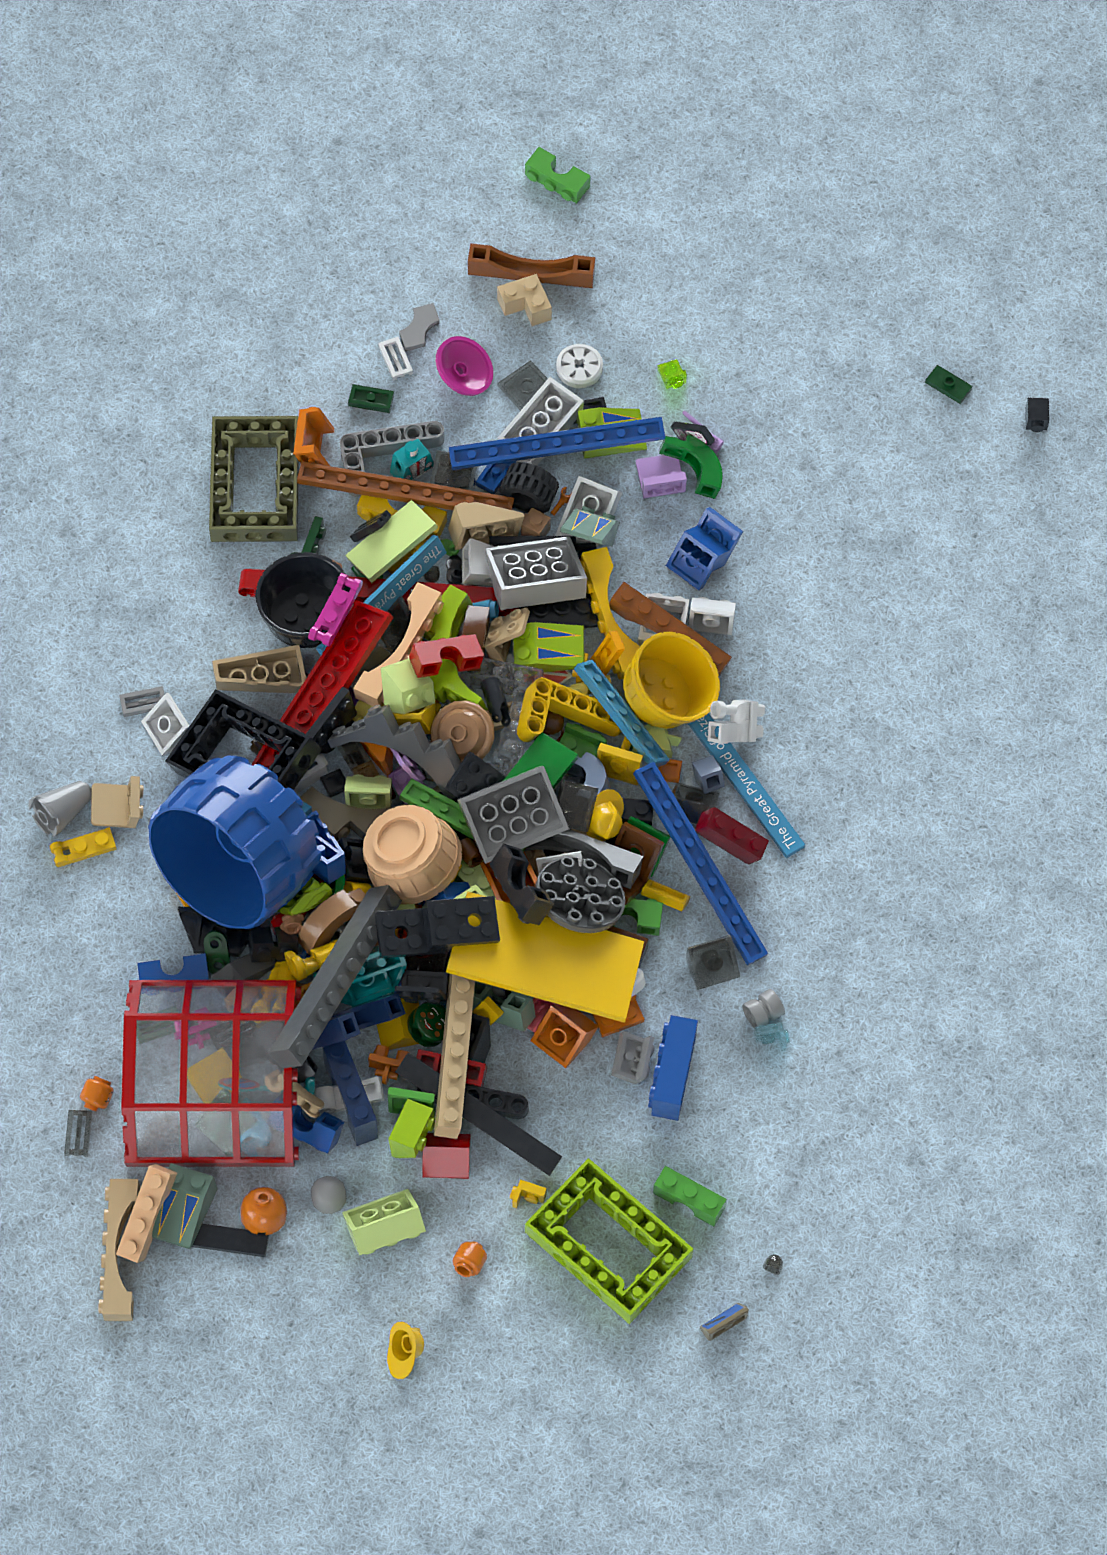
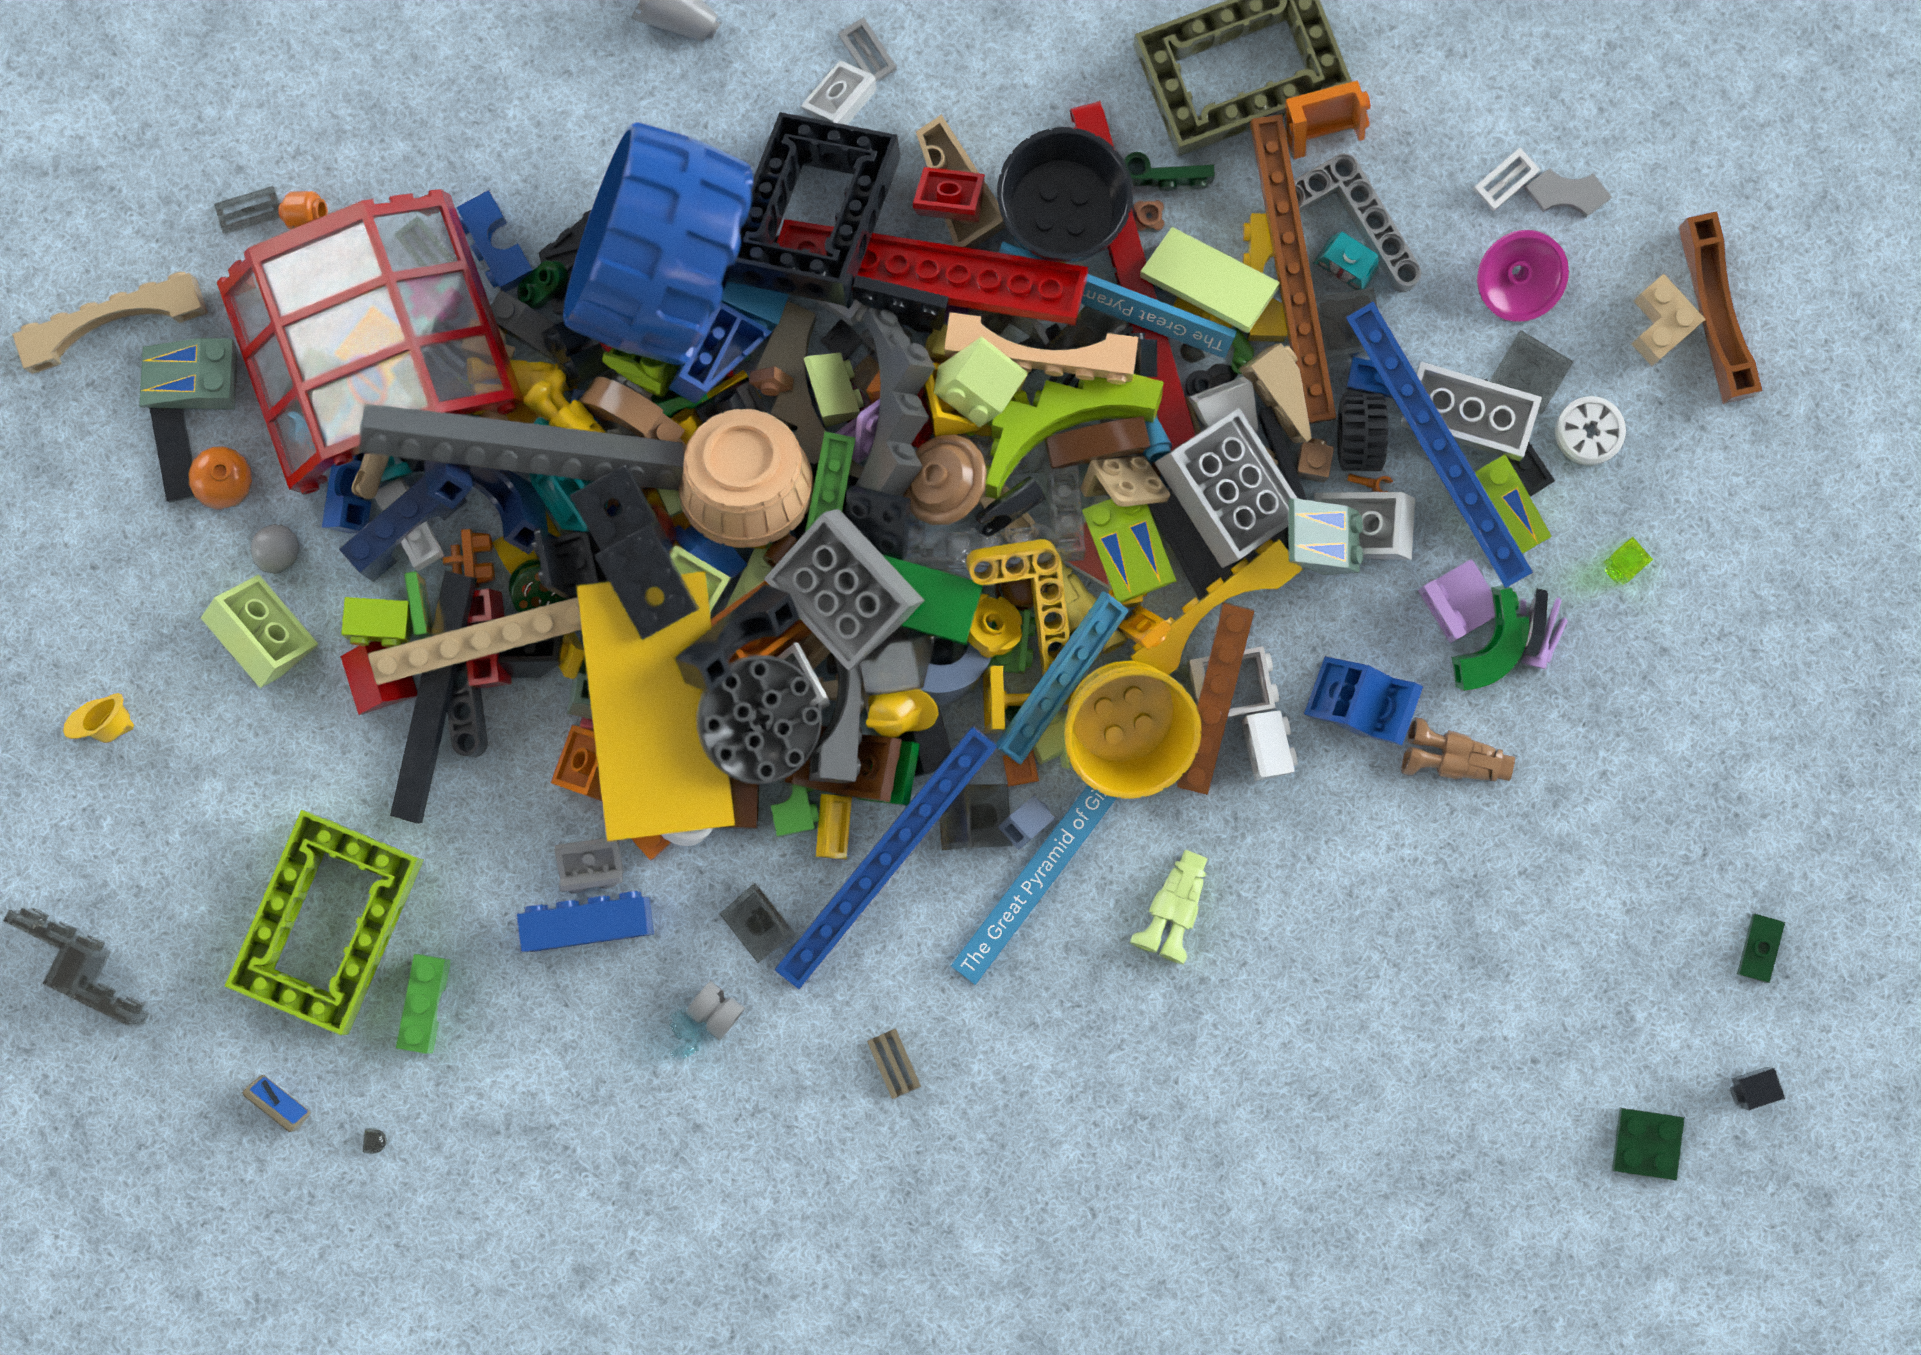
camera: 70 degrees right, 20 degrees up
yellow plate [49,827,117,867] -> none
tan bracket [91,776,144,828] -> none
light nougat arch [116,1164,177,1263] -> none
nougat plate [280,914,304,934] -> none
dark pink plate [308,573,363,647] -> none
dark green plate [348,384,394,413] -> none
black tile [350,510,391,542] -> none
arch [409,634,484,678] -> none
orange head [452,1241,487,1277] -> none
yellow bracket [510,1179,547,1208] -> none
bright green arch [525,147,591,204] -> none
dark red brick [695,807,769,865] -> none
white hips [708,700,765,744] -> none
none -> clear smoke bracket [3,907,150,1026]
none -> nougat plate [749,366,794,396]
none -> dark tan tile [867,1028,921,1099]
none -> red slope [913,167,985,223]
none -> yellow plate [967,594,1023,658]
none -> yellowish green piece [1130,850,1208,965]
none -> medium nougat piece [1401,717,1515,782]
none -> dark green plate [1612,1108,1685,1181]

